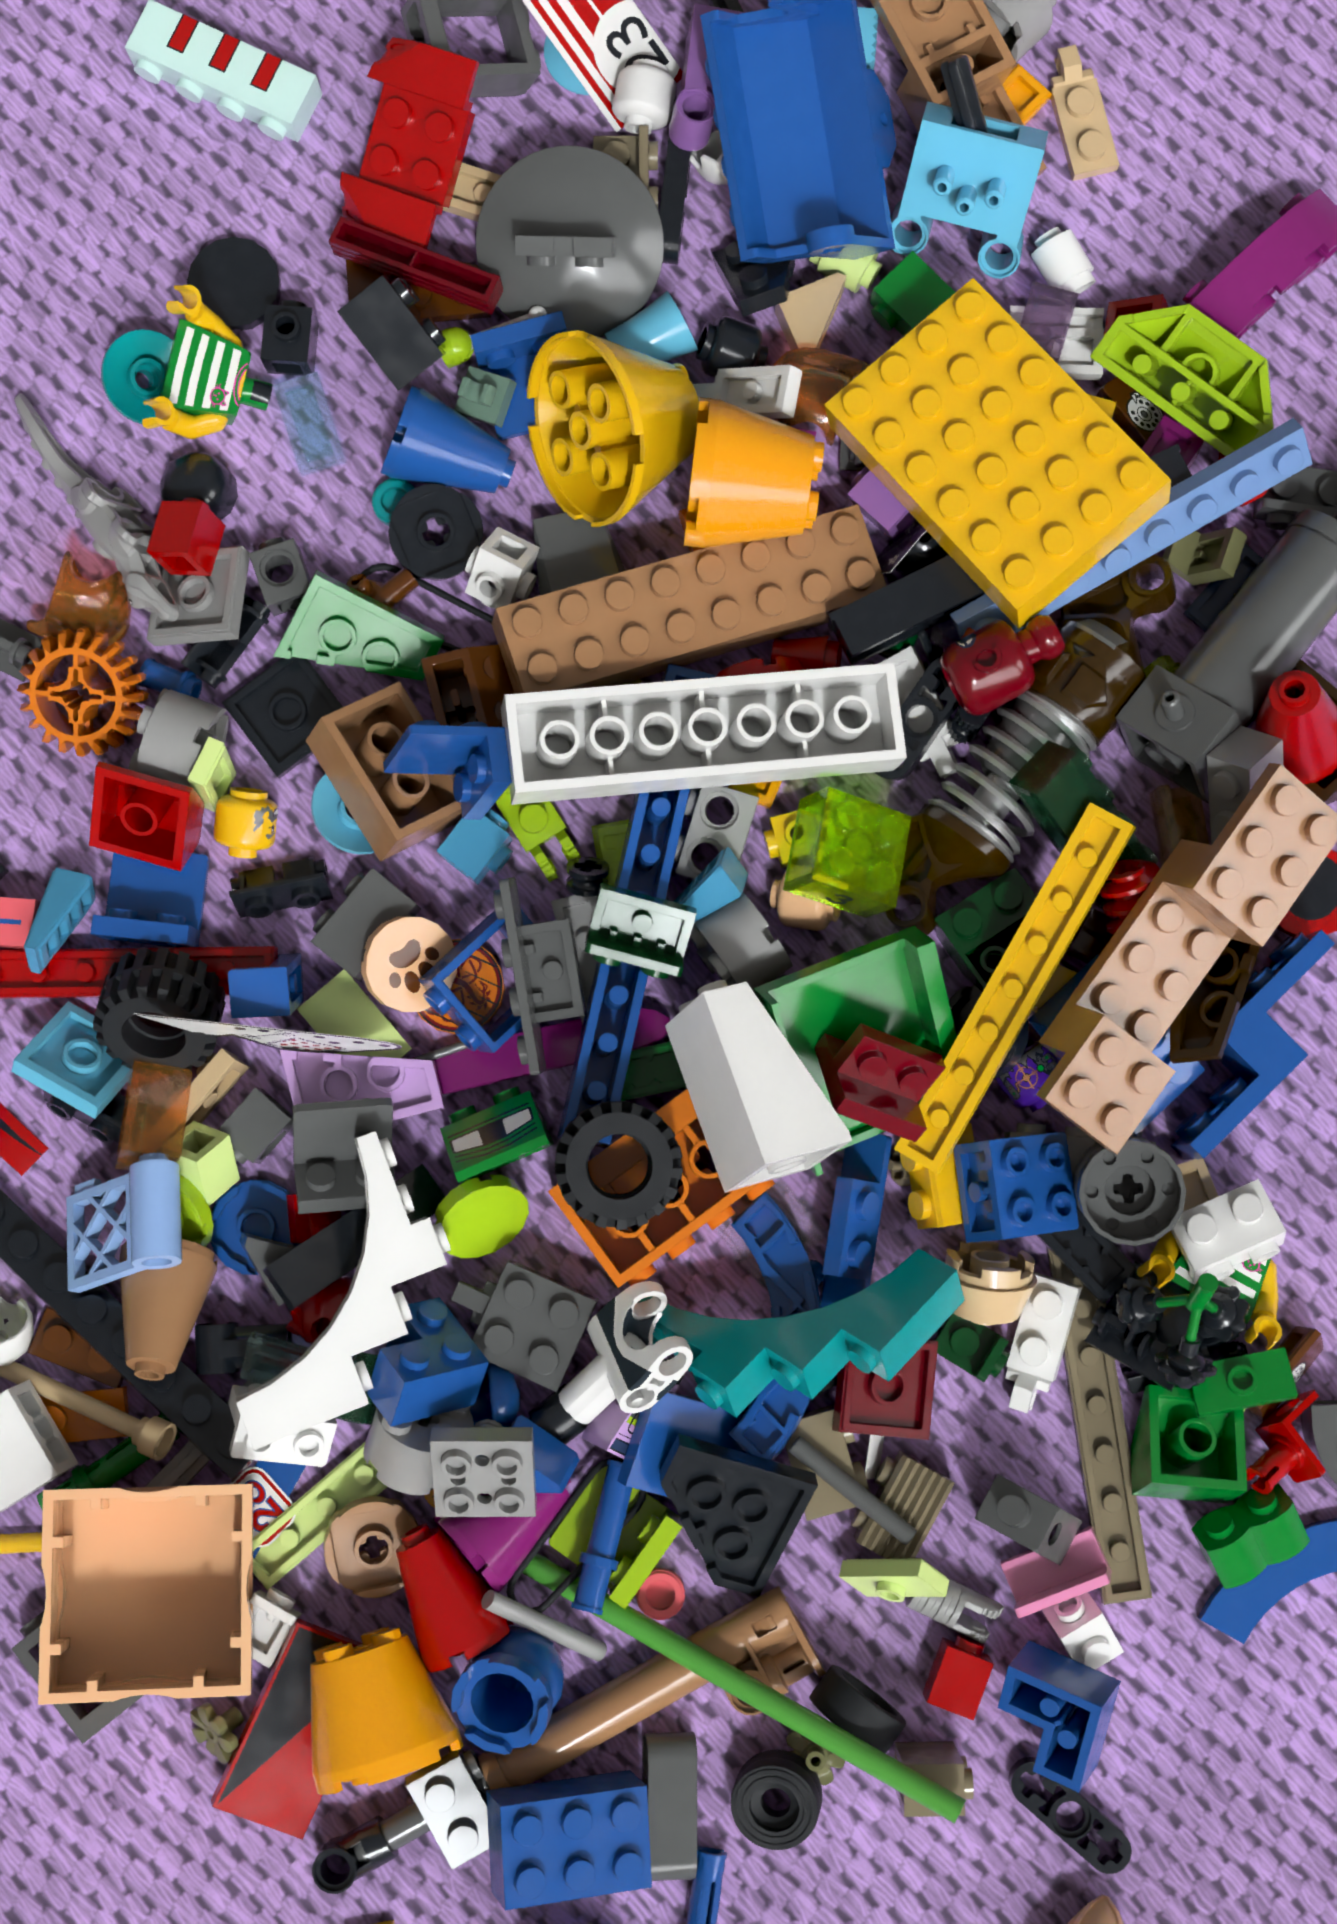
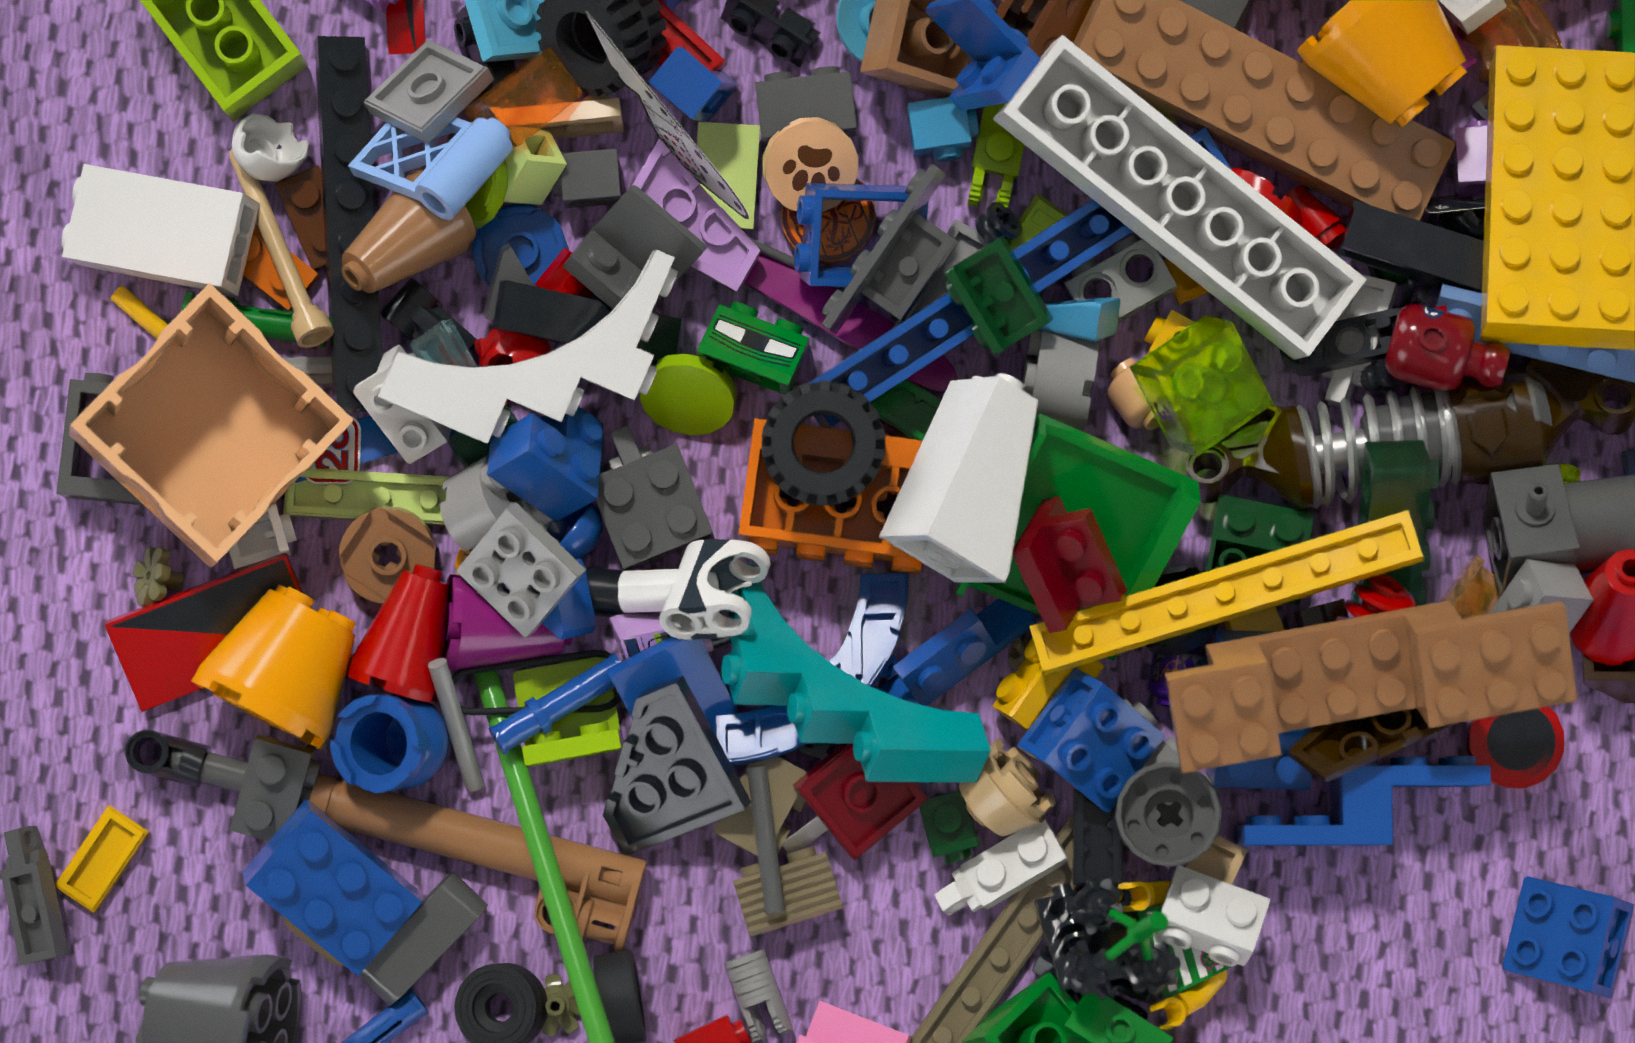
camera: 40 degrees right, 0 degrees up
coral tile [636,1568,685,1620] -> none
yellowish green plate [839,1558,950,1602] -> none
dark grey torso [975,1474,1083,1565] -> none
none -> light grey tile [363,40,494,143]

